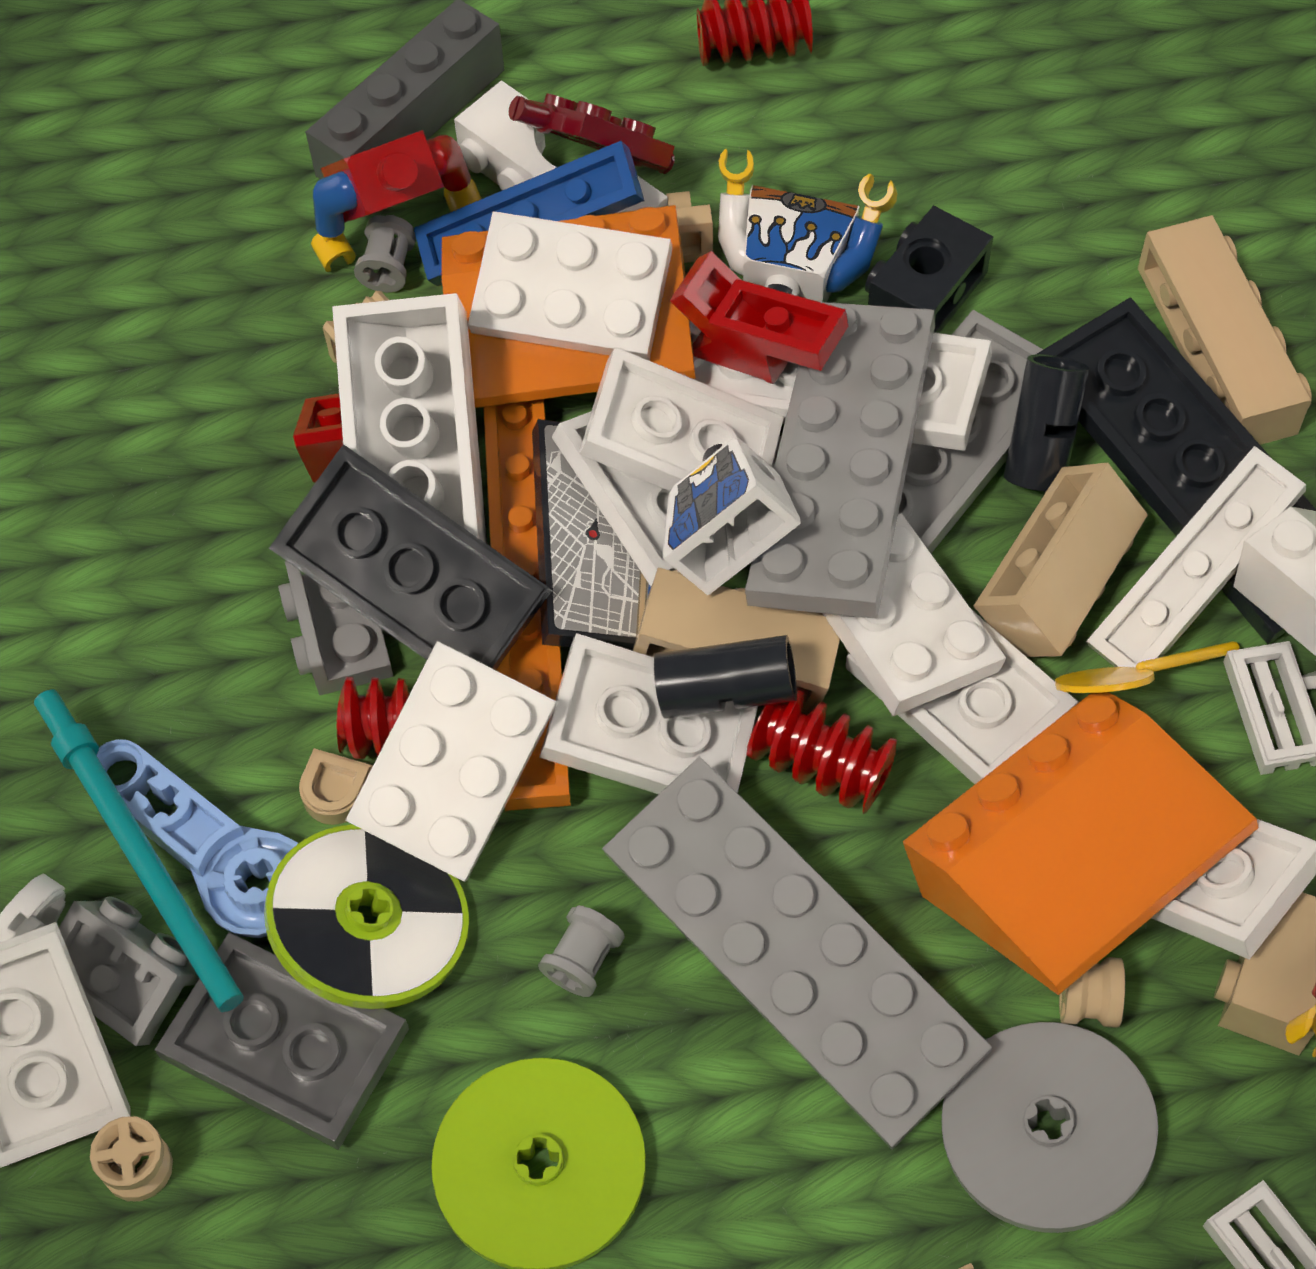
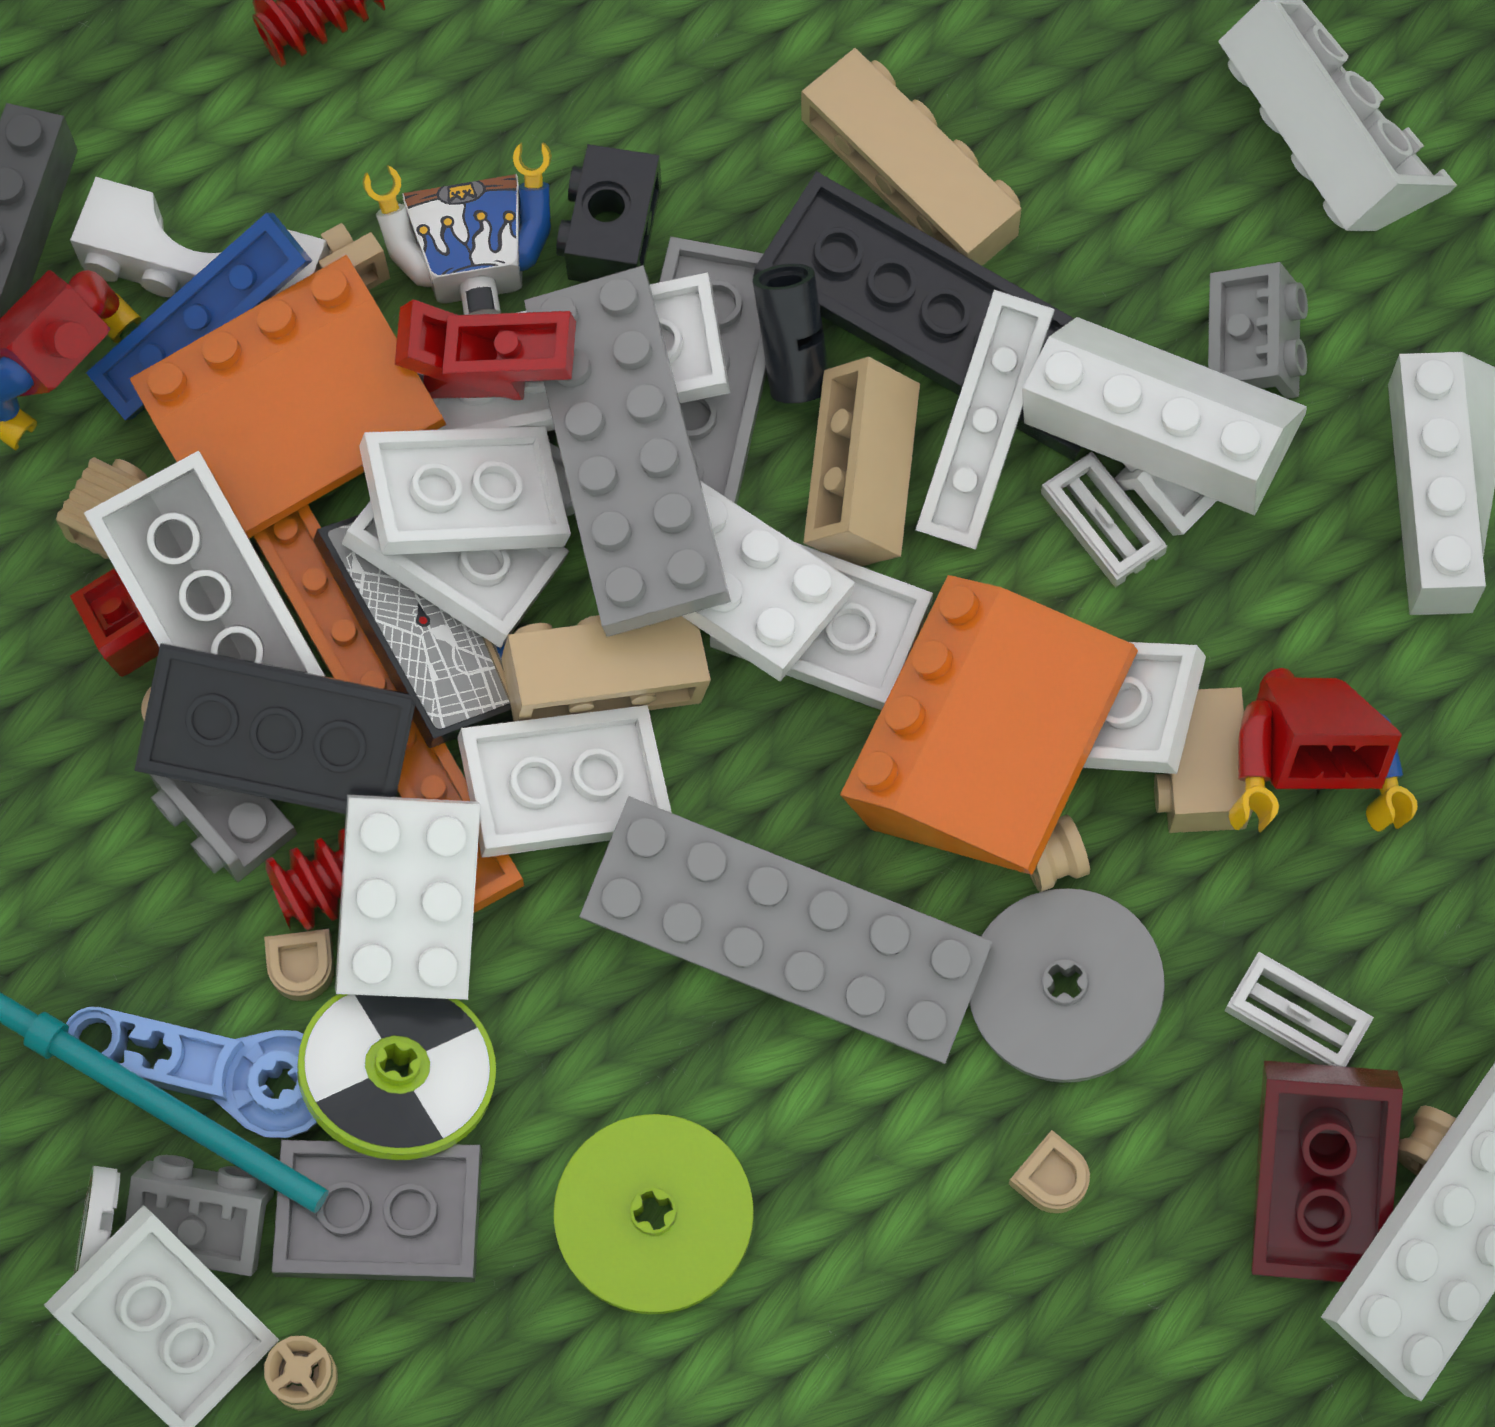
camera: 25 degrees left, 10 degrees up
light grey bush [354,215,416,293] -> none
white plate [468,211,672,360] -> none
dark red plate [508,93,675,174] -> none
light grey bush [538,905,625,997] -> none
black pin [654,635,797,719] -> none
white torso [663,438,801,595] -> none
red piece [746,690,897,814] -> none
yellow piece [1055,641,1240,693] -> none

